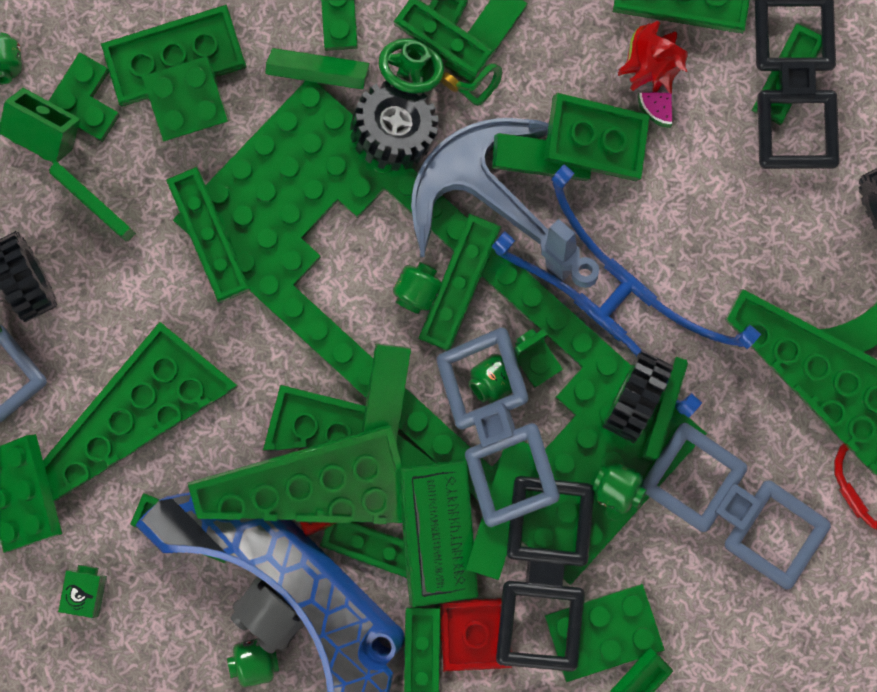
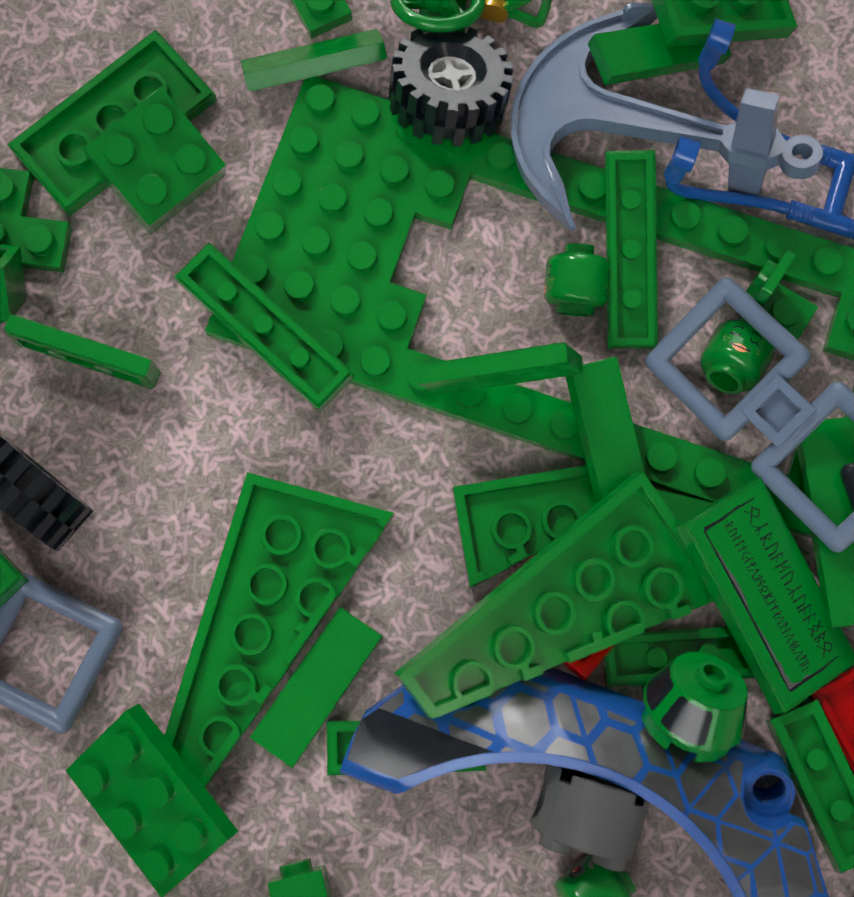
camera: 25 degrees left, 5 degrees down
none -> green tile [249,607,383,768]
none -> green tile [417,342,583,395]
none -> green cone [641,652,748,762]

